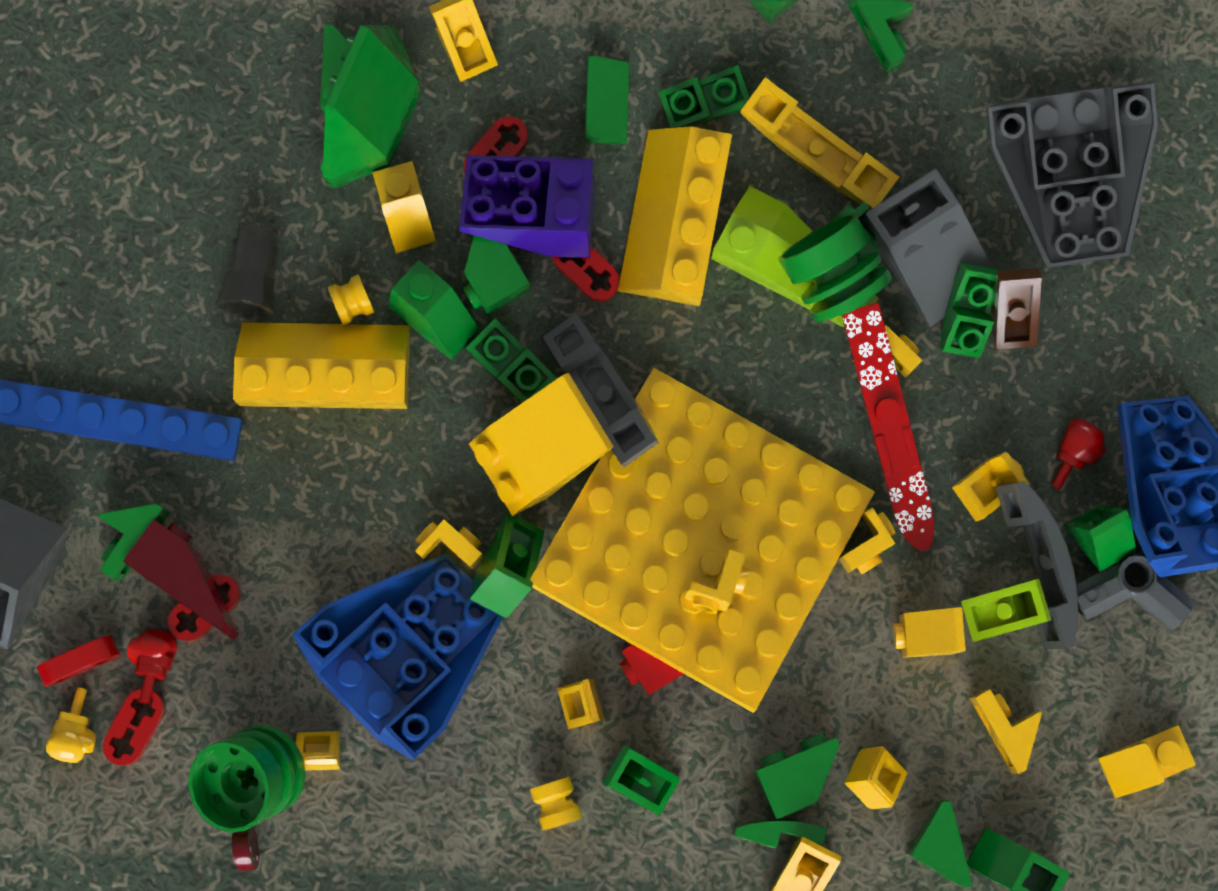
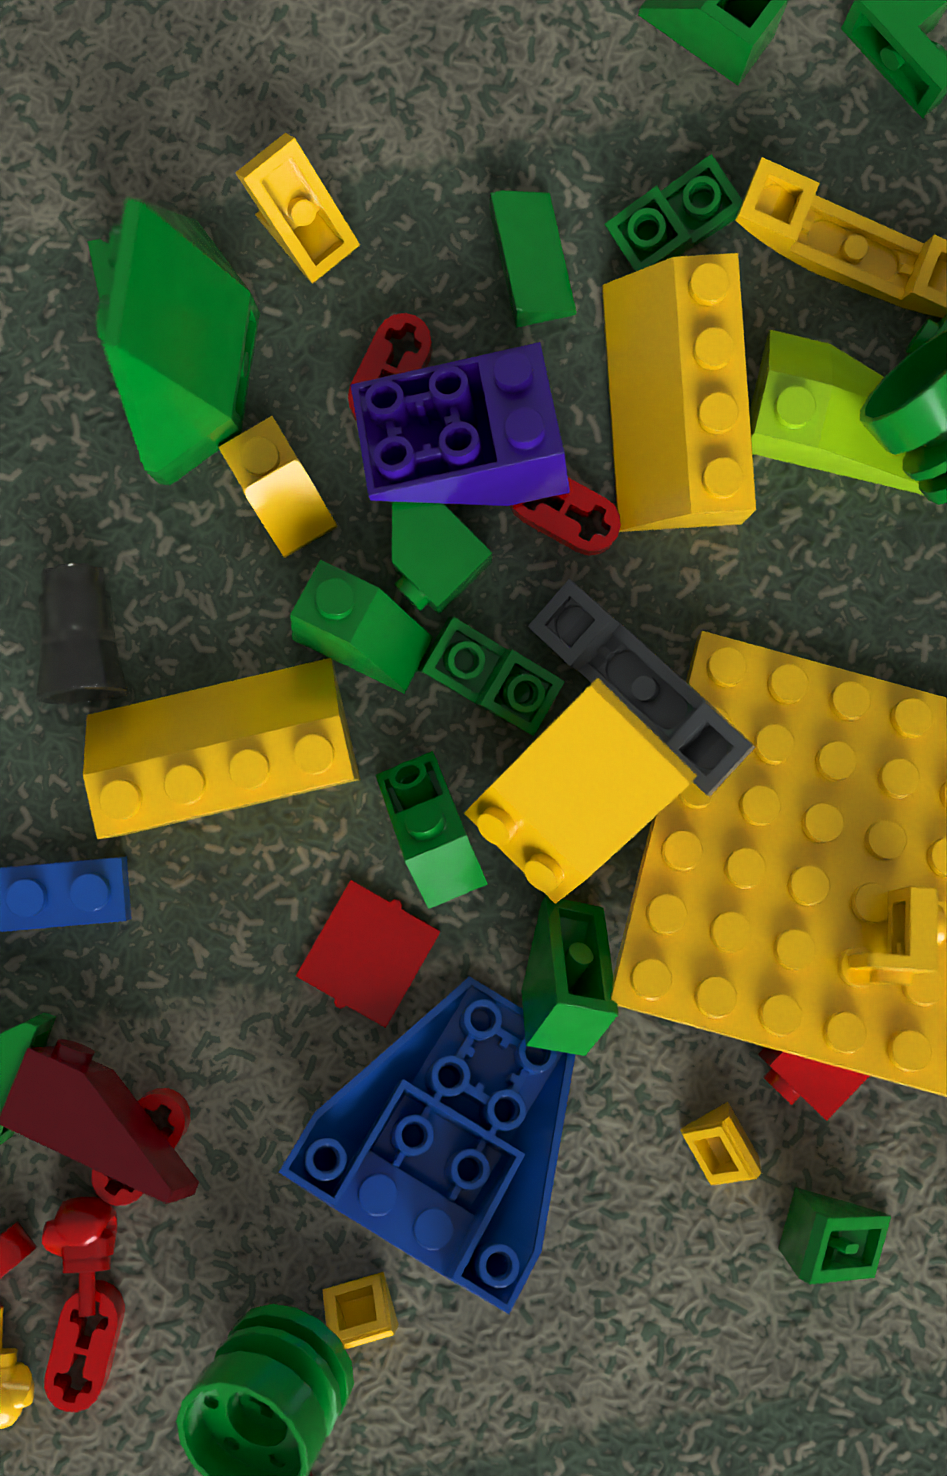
camera: 10 degrees left, 5 degrees up
yellow wheel [327,274,375,326] -> none
yellow bracket [415,520,484,569] -> none
yellow wheel [530,776,583,831] -> none
none -> red piece [296,879,441,1028]
none -> green slope [375,751,488,909]

